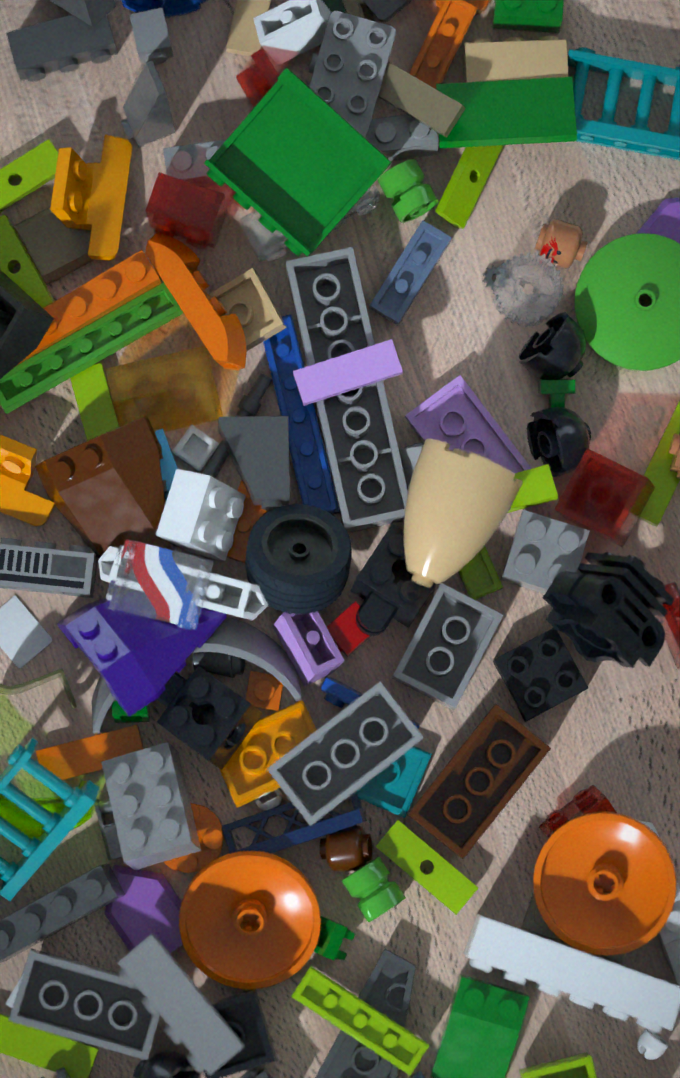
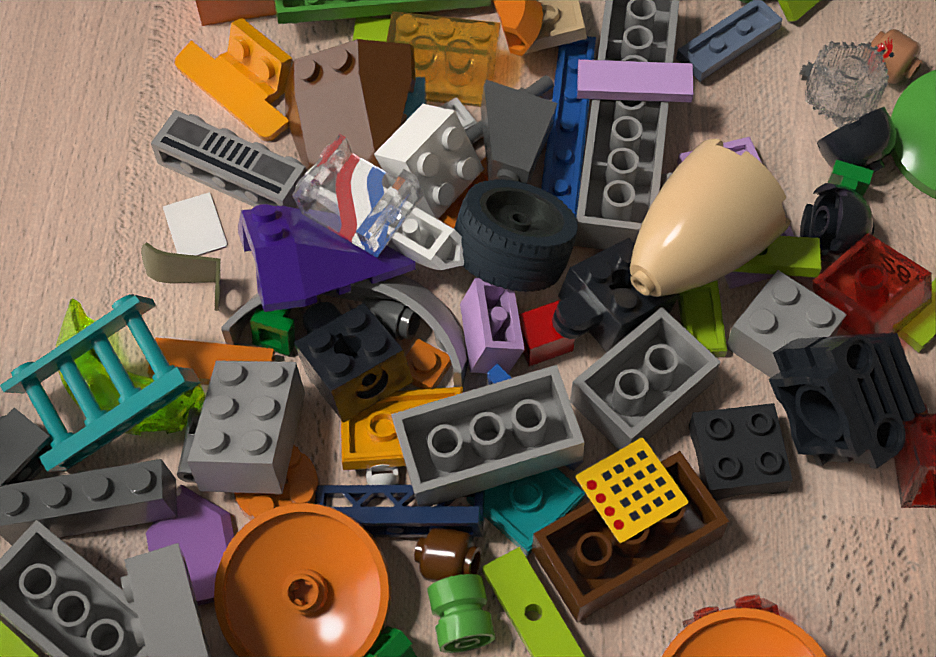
camera: 20 degrees right, 20 degrees down
none -> yellow sticker [576,438,688,543]

